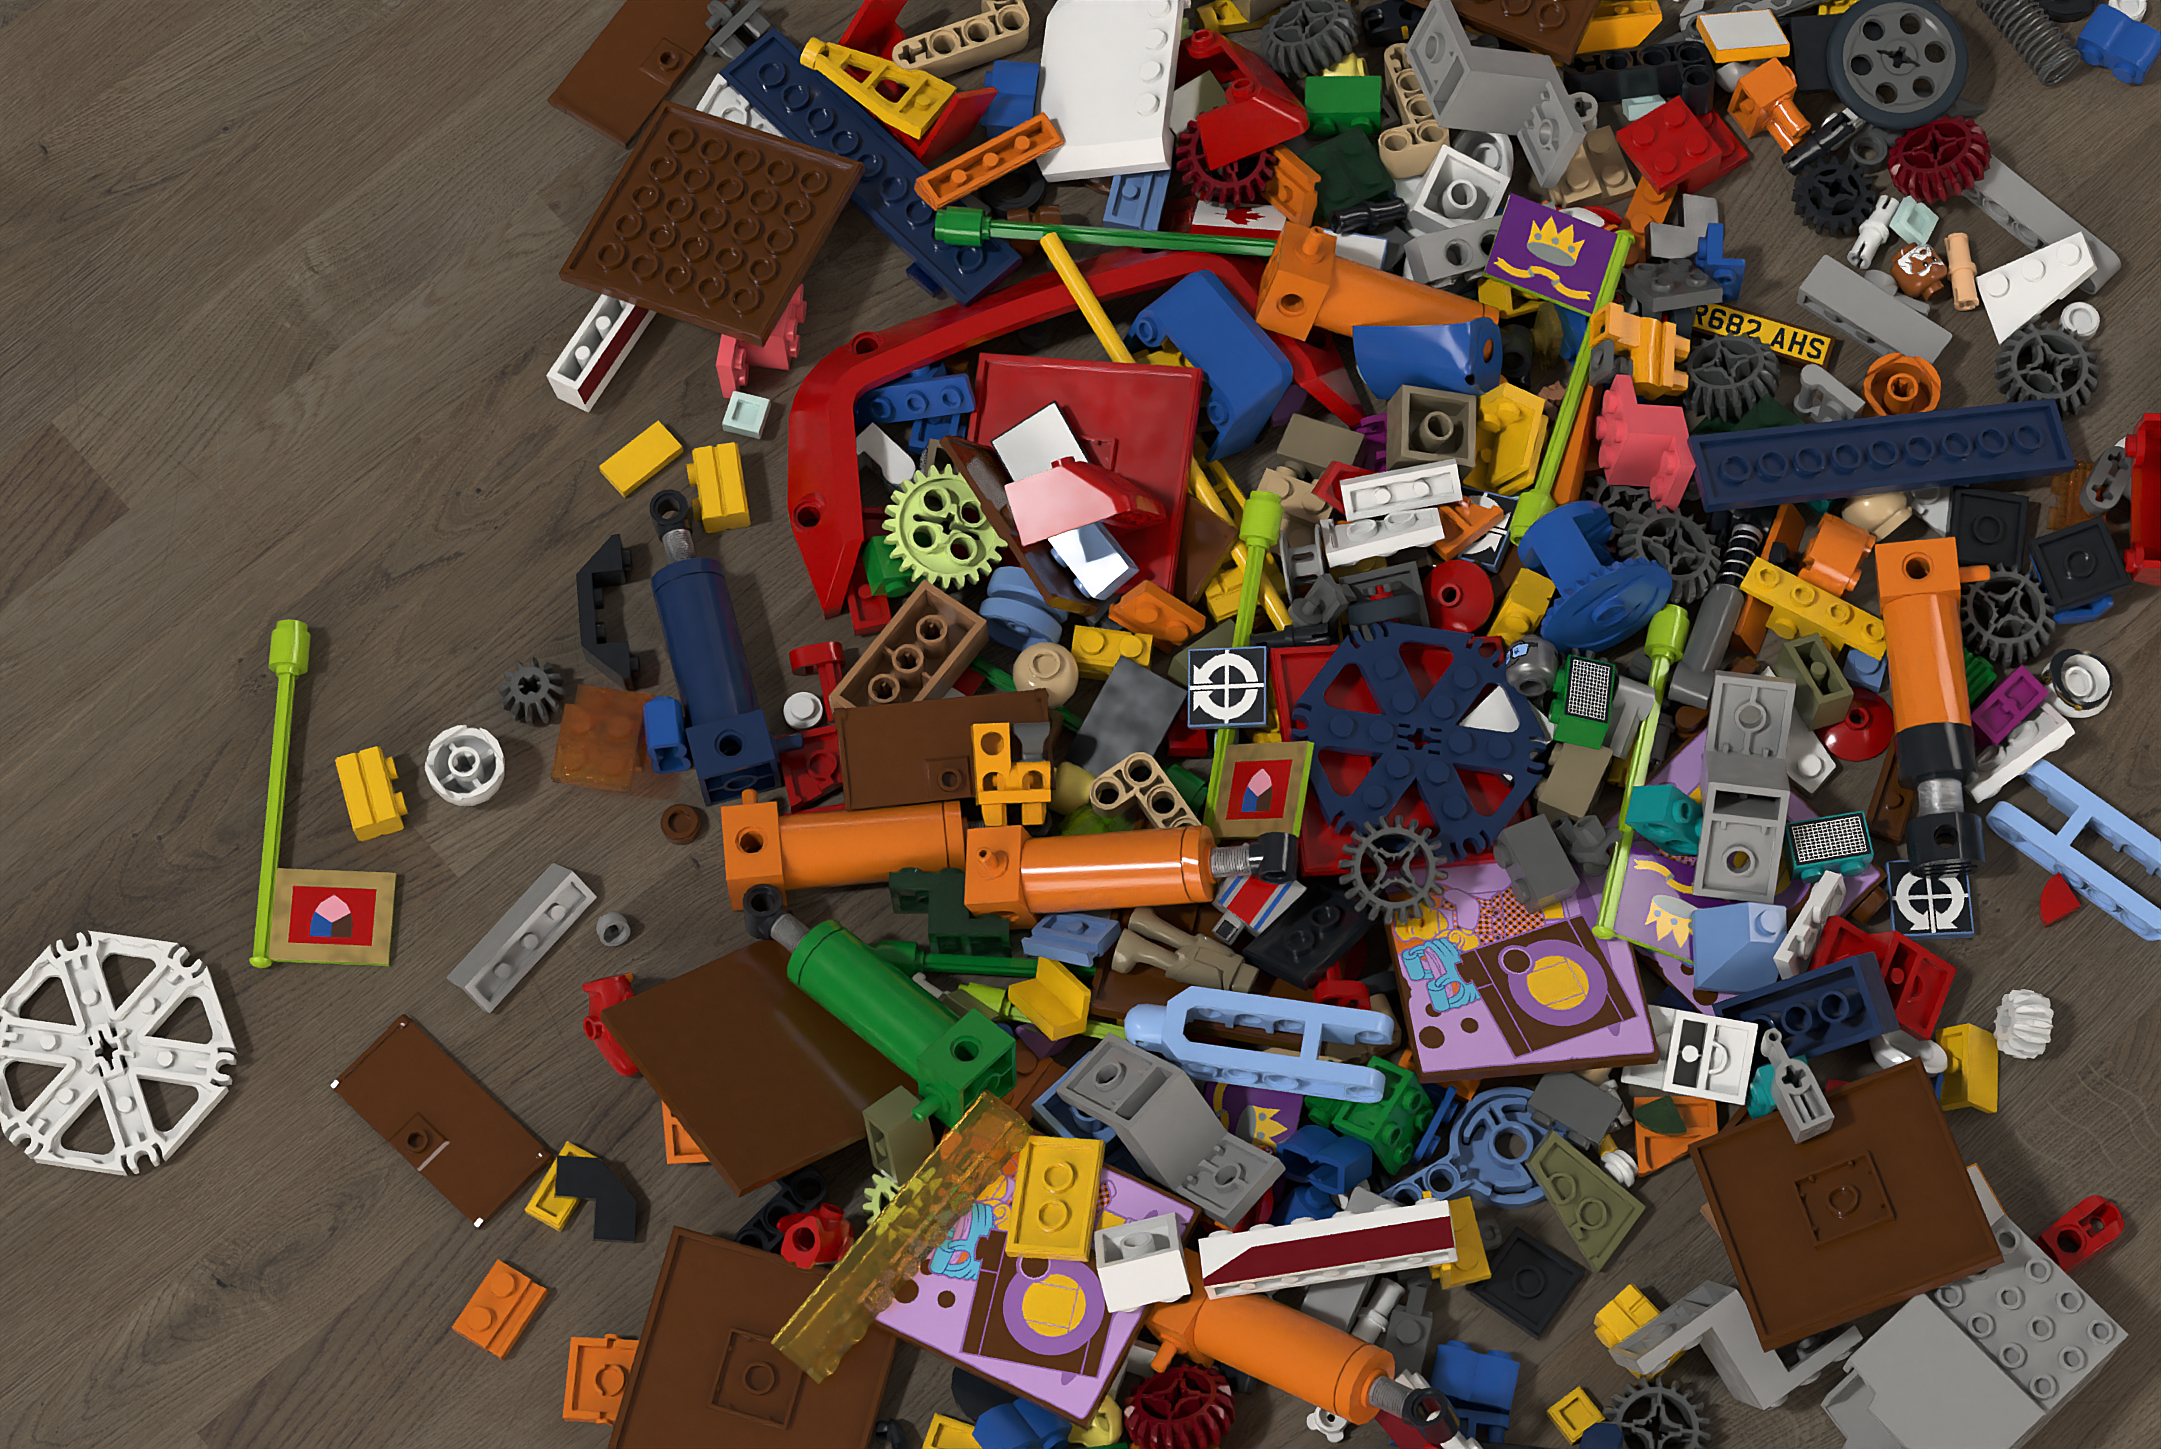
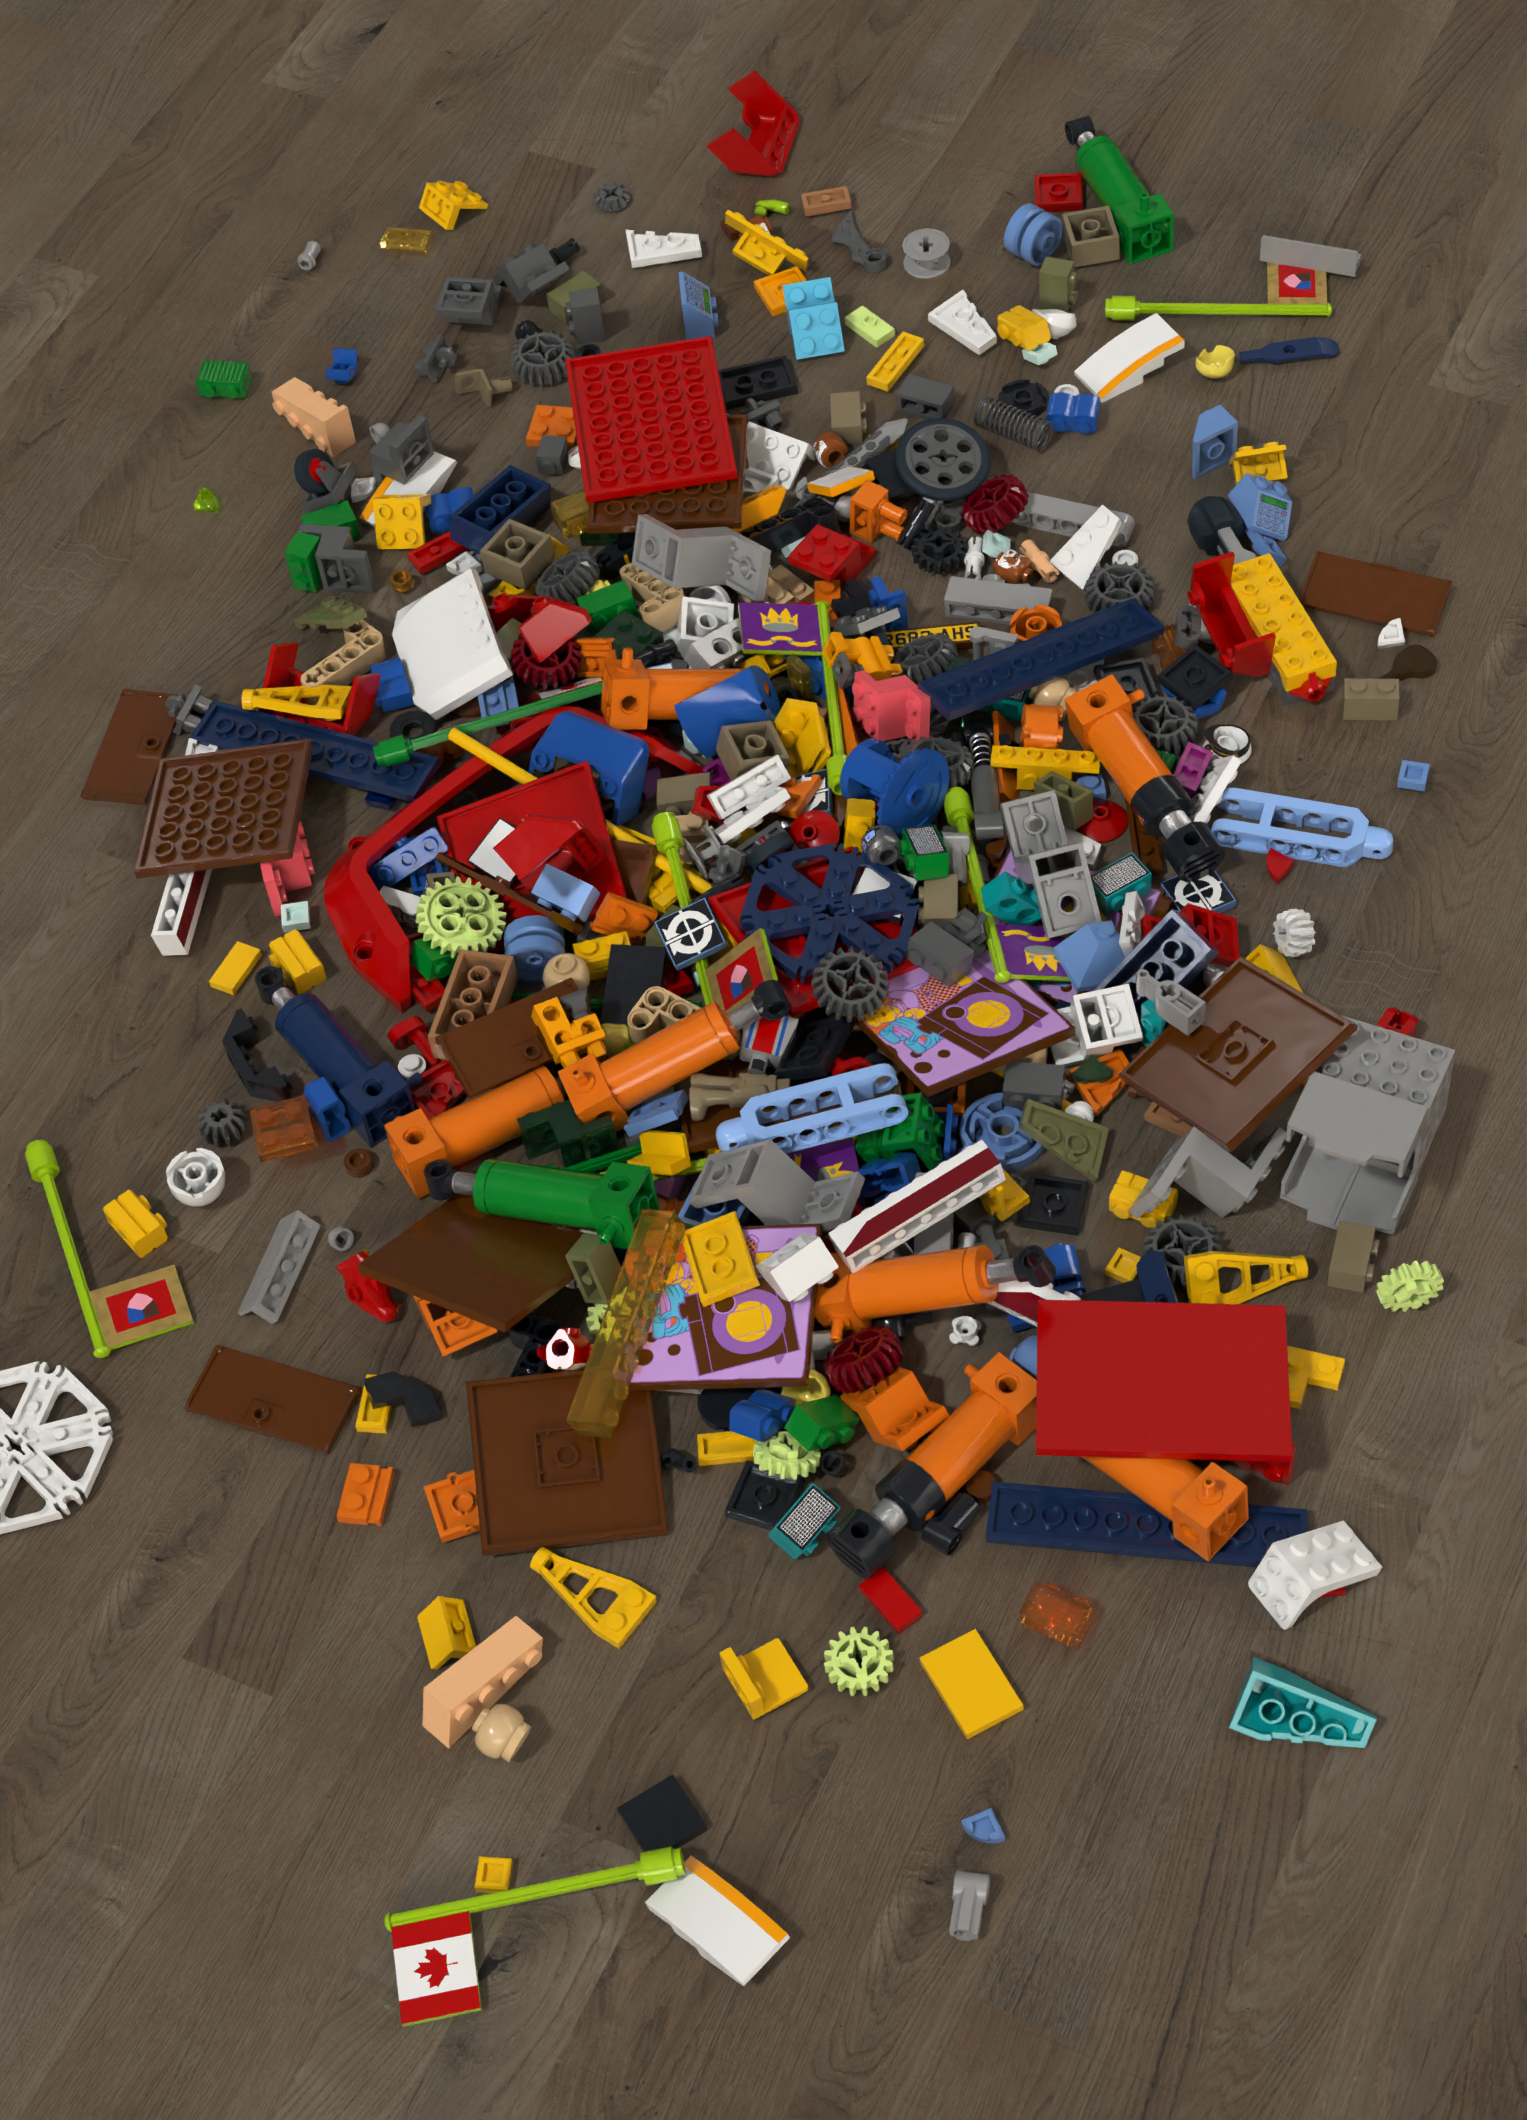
camera: 20 degrees left, 15 degrees down
orange slope [914,112,1064,211] -> none

